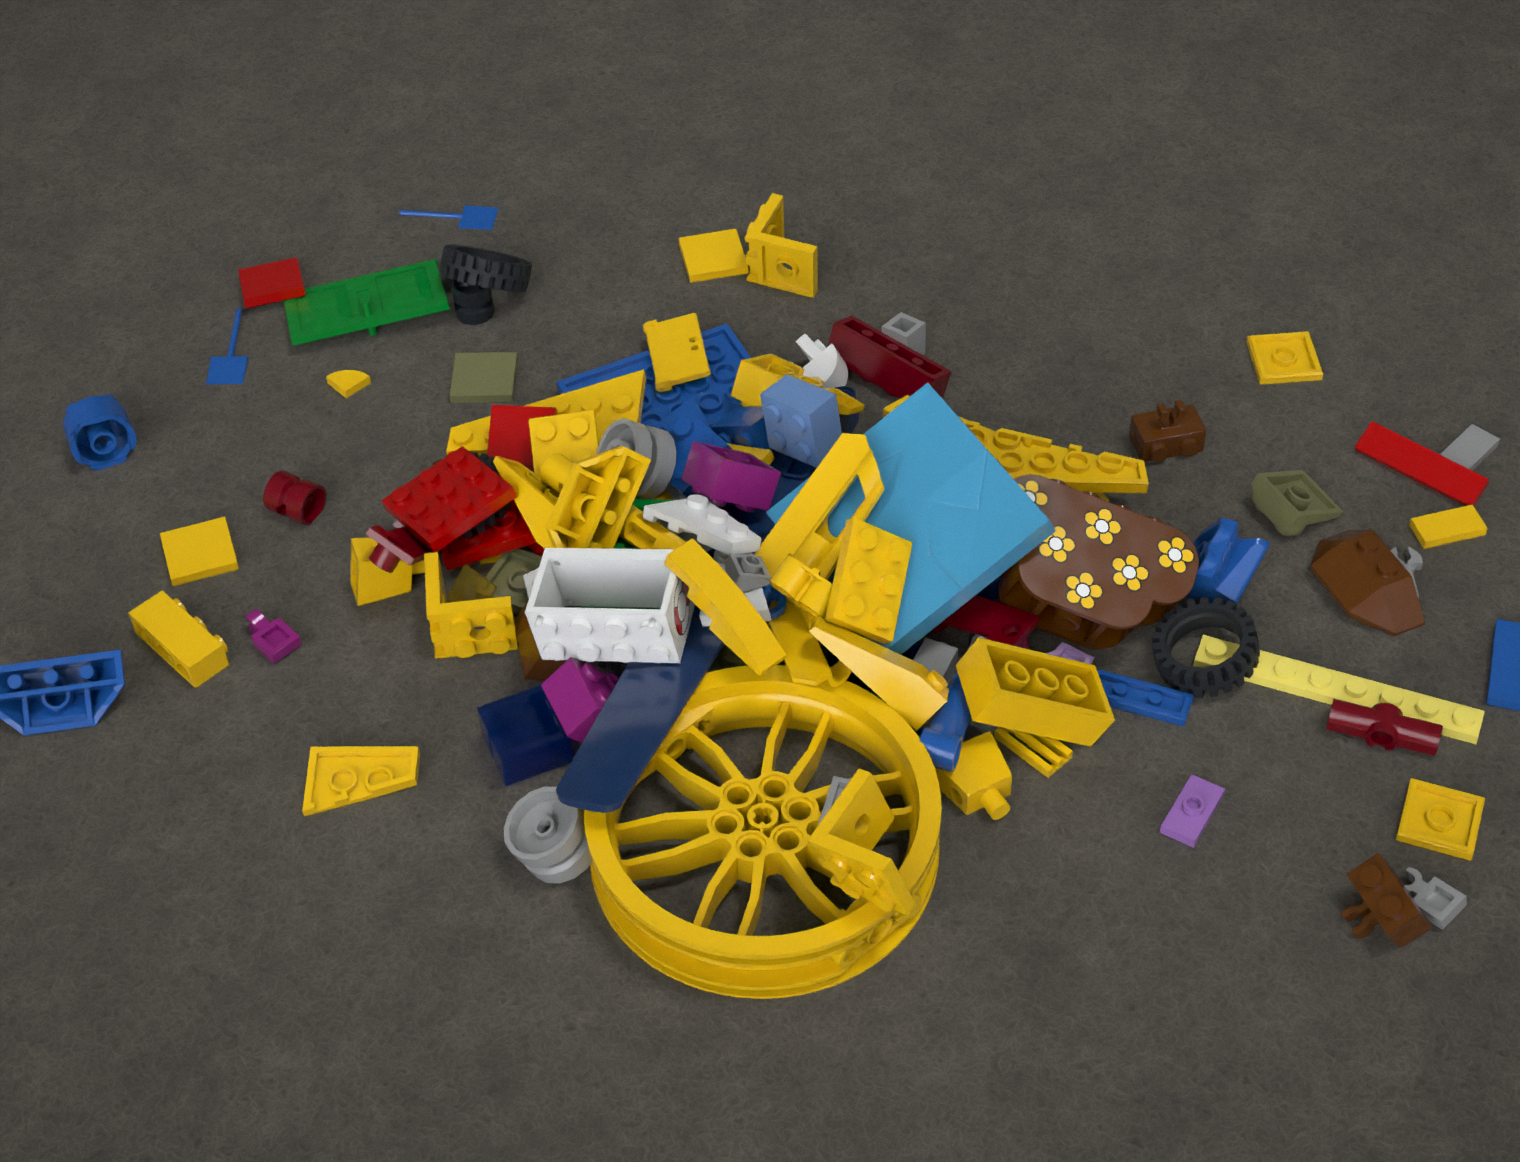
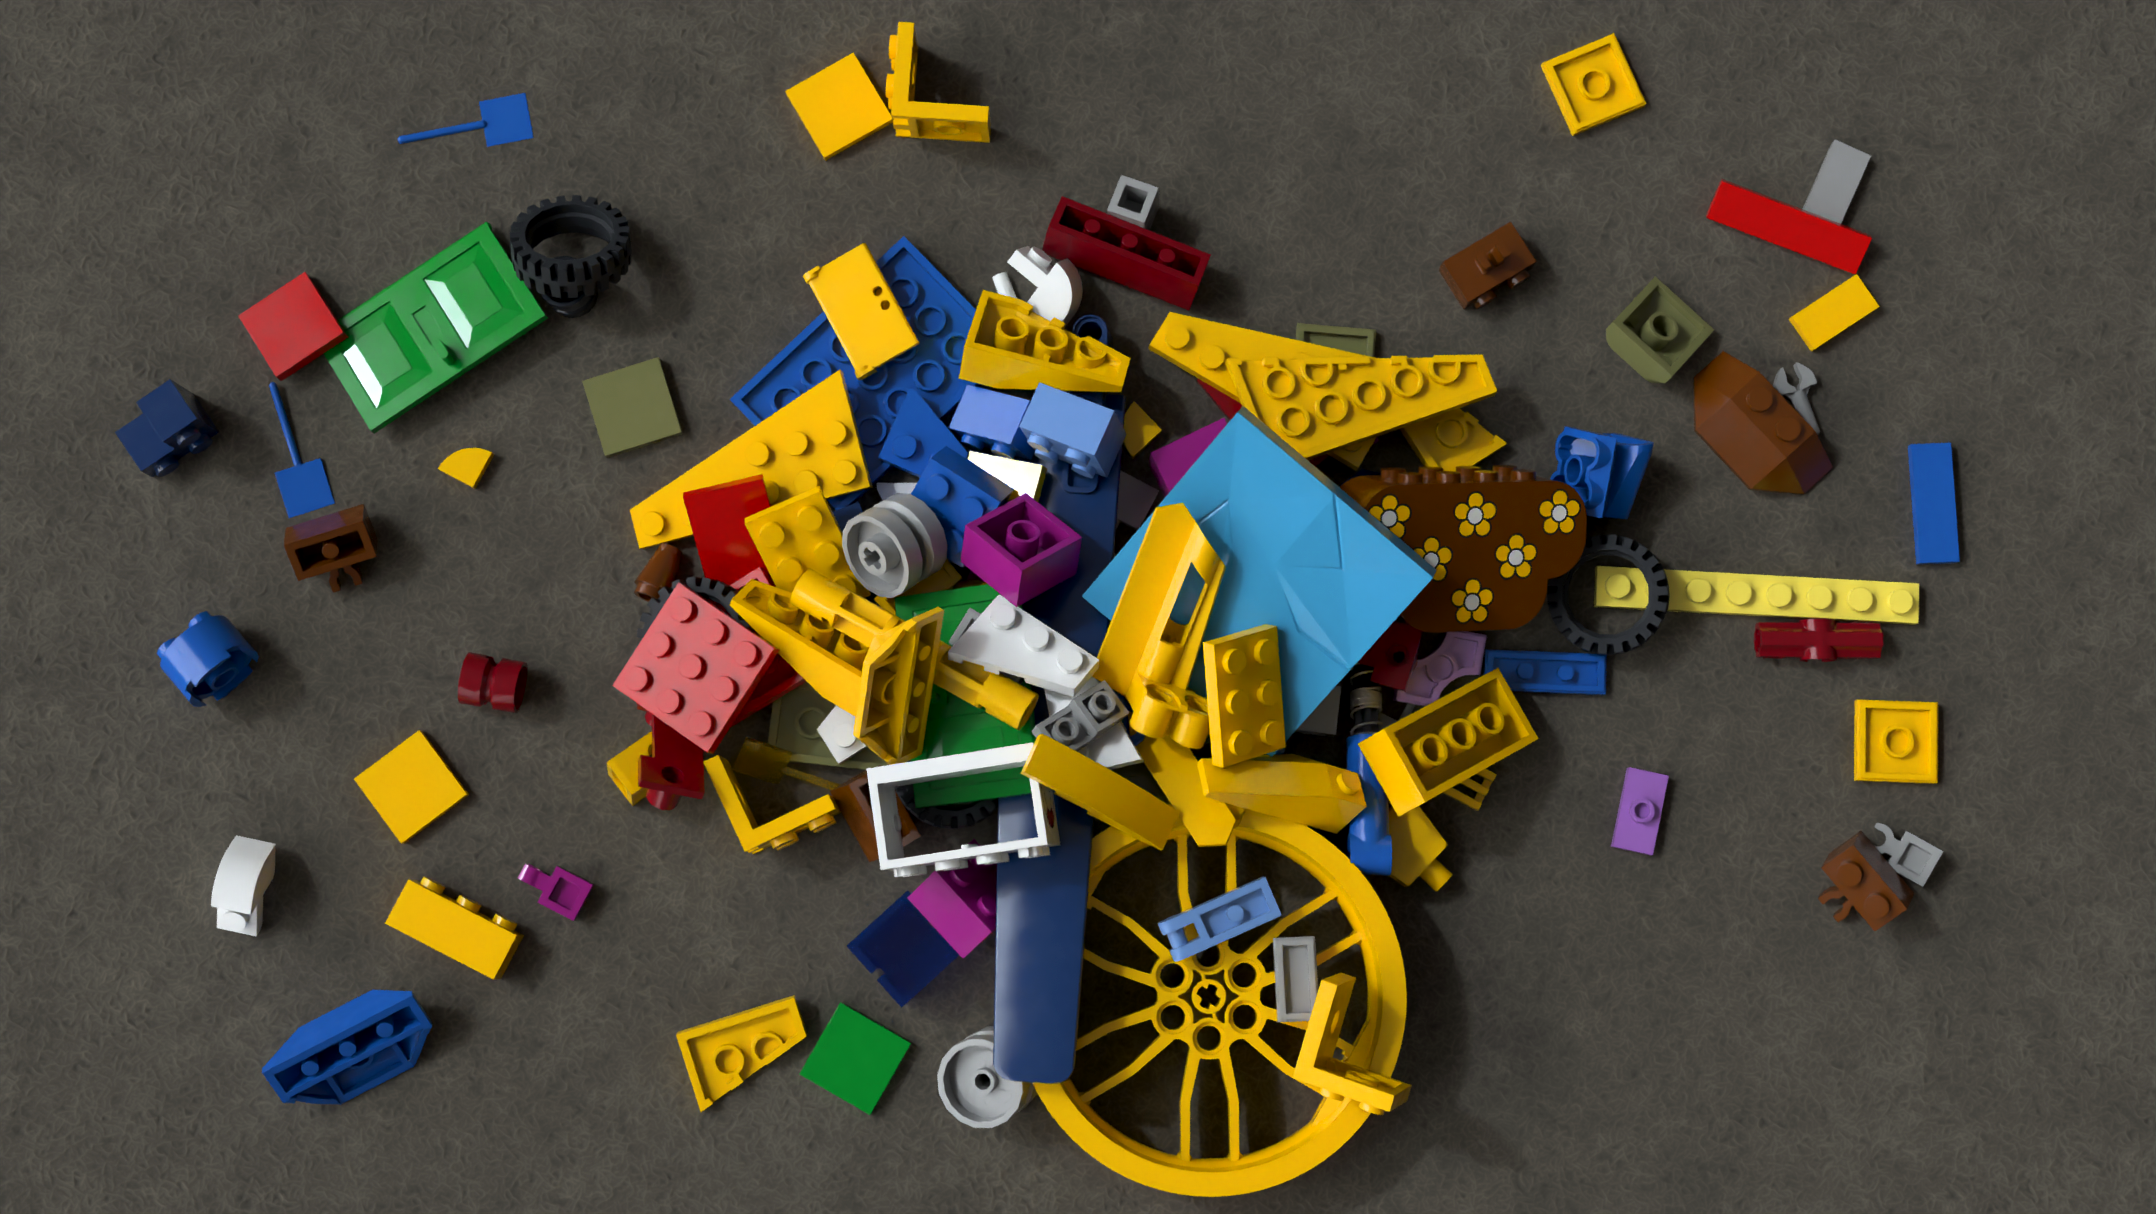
camera: 20 degrees left, 35 degrees up
none -> dark blue brick [115,379,219,477]
none -> white brick [211,835,276,937]
none -> reddish brown brick [284,504,378,593]
none -> green tile [799,1002,911,1115]
none -> medium blue plate [1157,876,1282,962]

